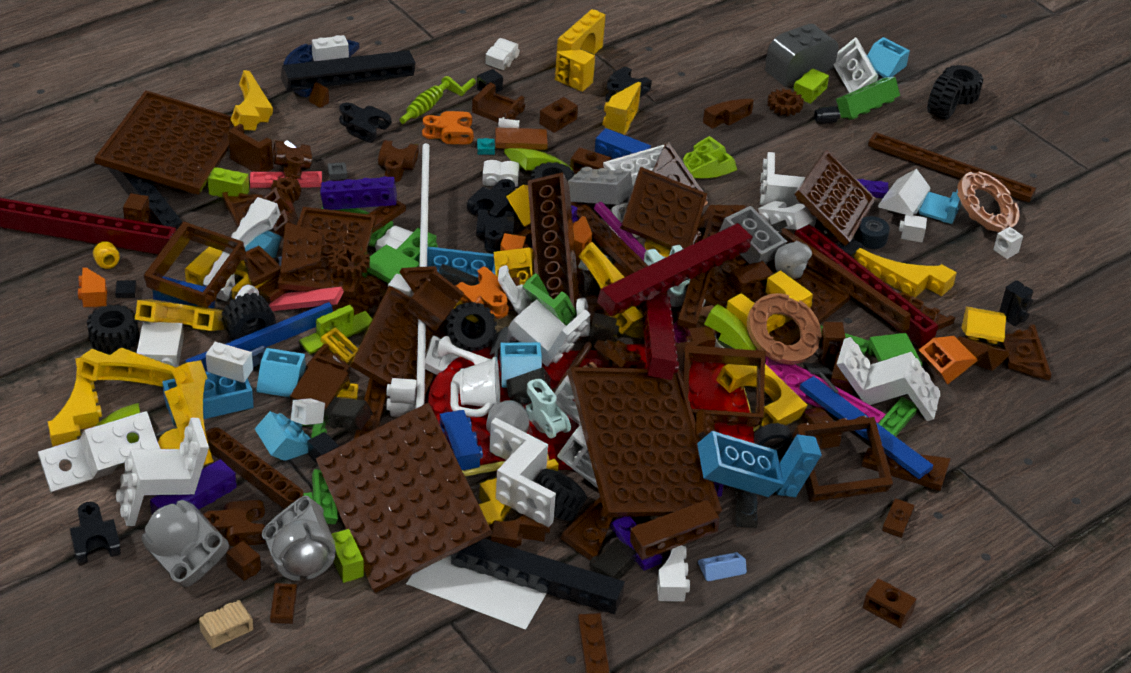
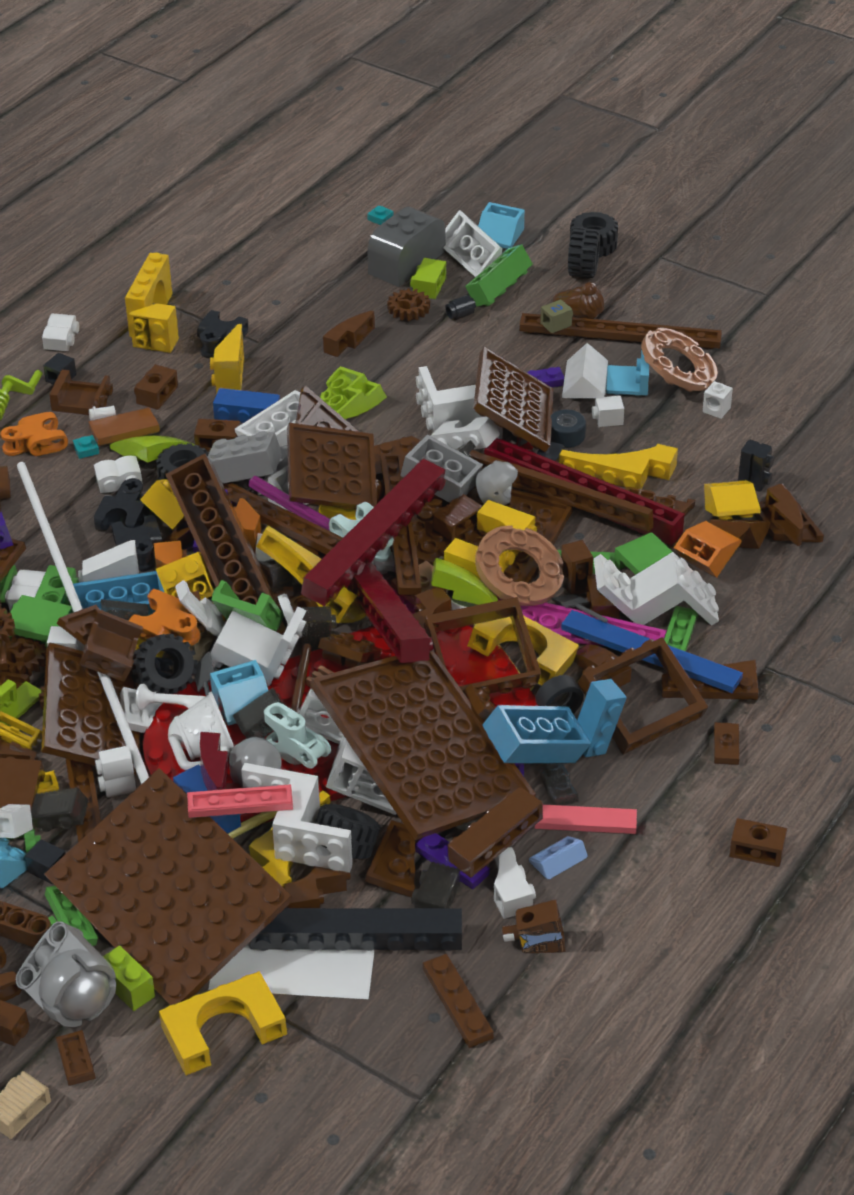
camera: 15 degrees left, 0 degrees up
none -> white slope [78,540,139,583]
none -> yellow arch [159,971,287,1076]
none -> coral tile [187,784,293,818]
none -> dark red slope [200,732,228,791]
none -> teal plate [367,205,394,225]
none -> reddish brown torso [502,900,566,954]
none -> coral tile [535,805,637,834]
none -> olive brick [540,299,573,333]
none -> reddish brown hair [553,282,604,319]
none -> reddish brown slope [765,483,803,546]

